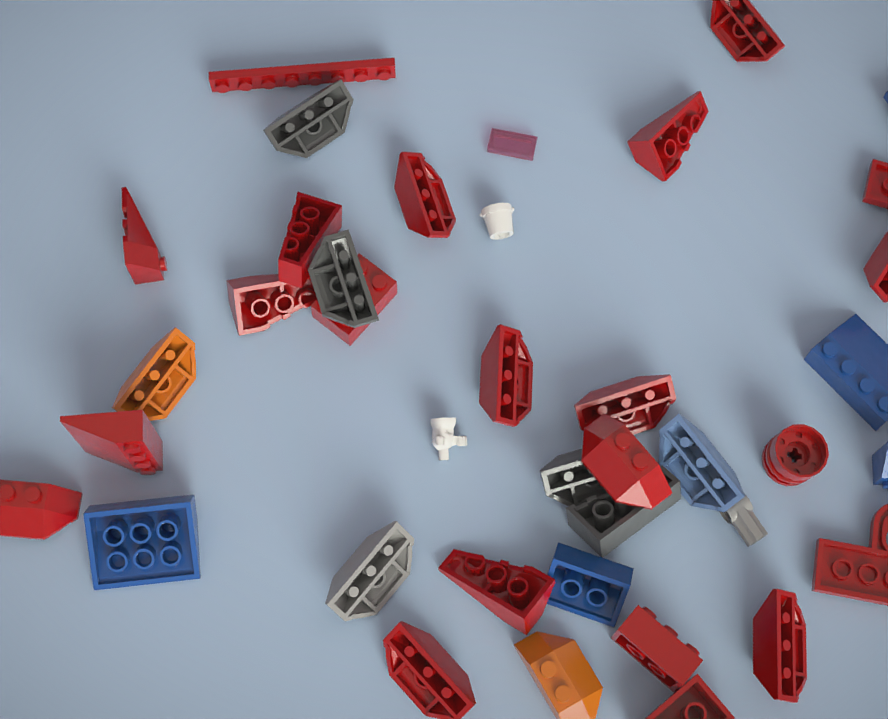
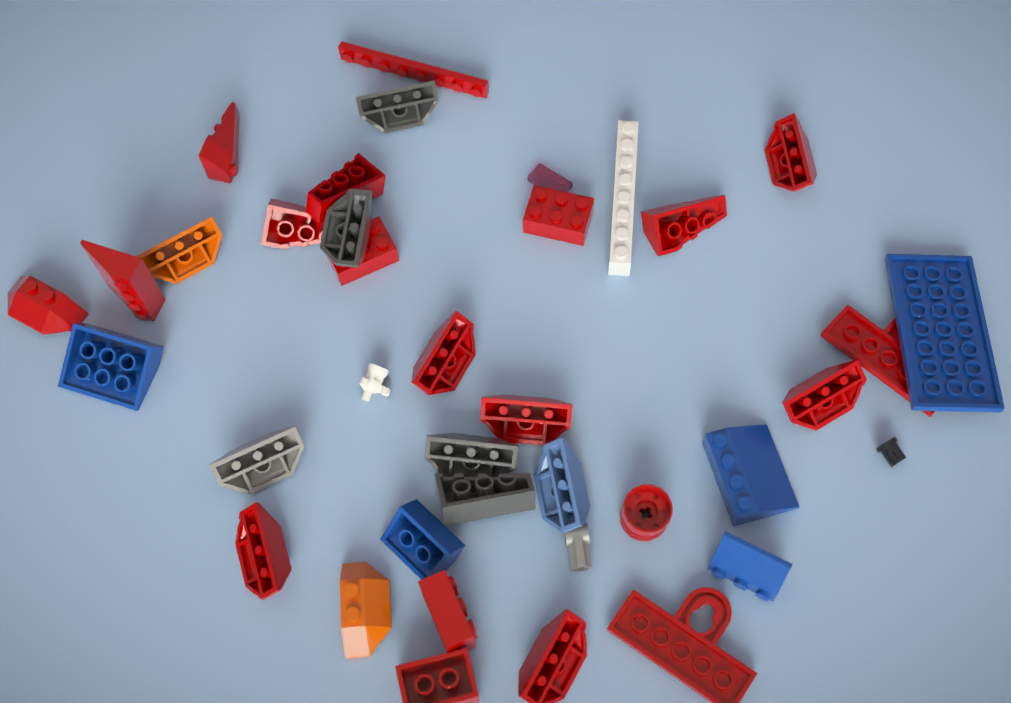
camera: 30 degrees right, 5 degrees down
red wedge [394,152,456,238] -> none
red wedge [438,549,555,635] -> none
white piece [480,203,514,240] -> none
red wedge [581,413,672,510] -> none
none -> red brick [523,185,595,246]
none -> white brick [608,120,639,276]

